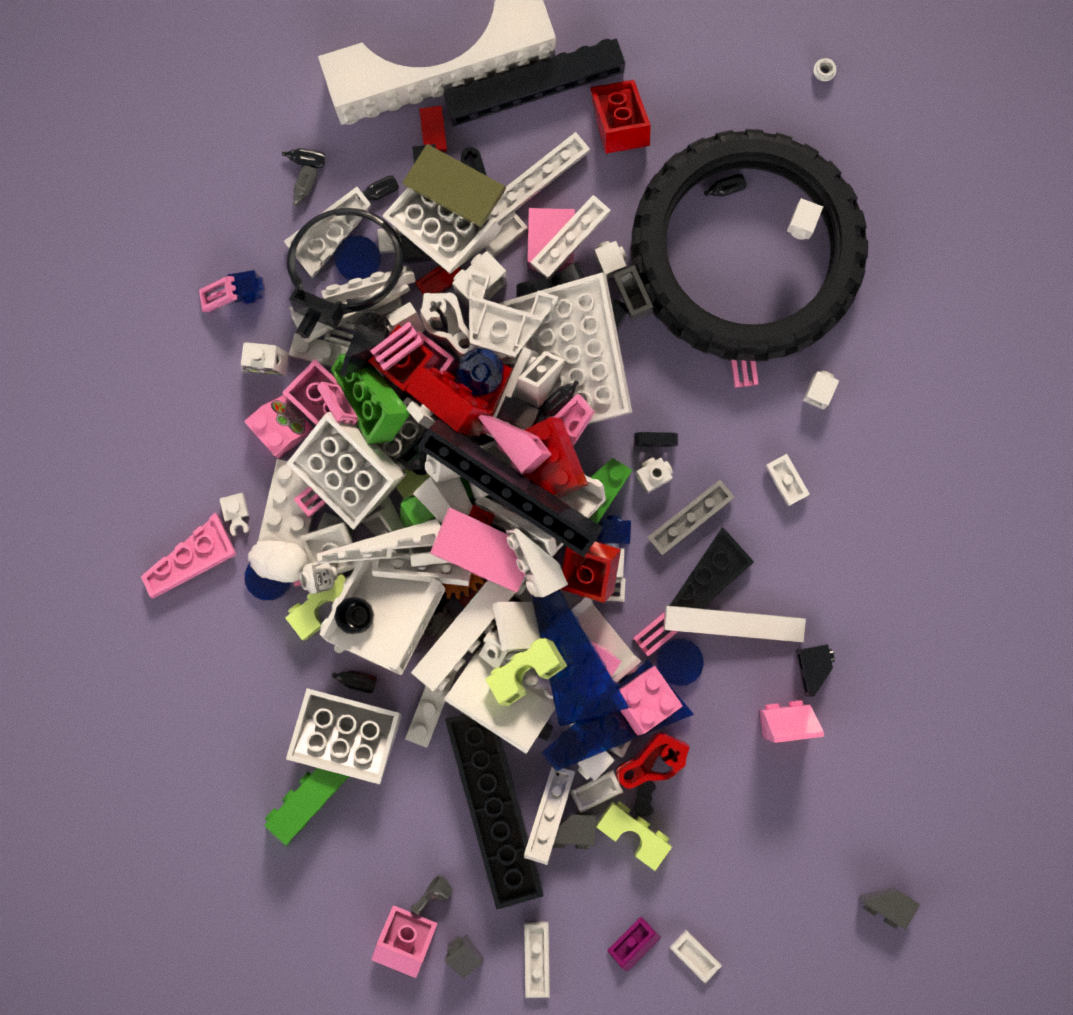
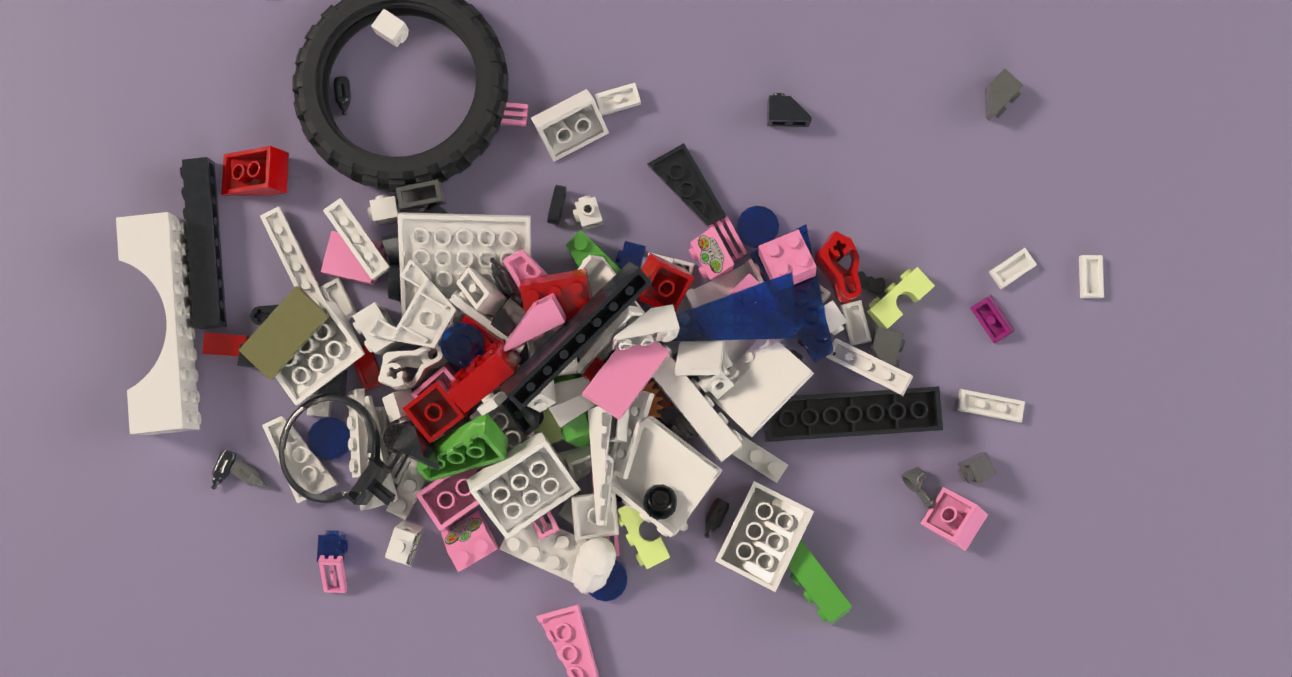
camera: 75 degrees left, 0 degrees up
white plate [220,493,250,536] -> none
white head [300,562,337,594] -> none
bright pink tile [317,382,359,425] -> none
black piece [358,175,399,201] -> none
bright pink tile [370,322,424,371] -> none
yellowish green arch [485,638,567,707] -> none
light grey plate [647,479,735,556] -> none
white tile [663,605,806,642] -> none
bright pink slope [759,700,824,743] -> none
white brick [802,371,839,410] -> none
none -> white slope [531,89,609,162]
none -> slope [688,227,735,282]

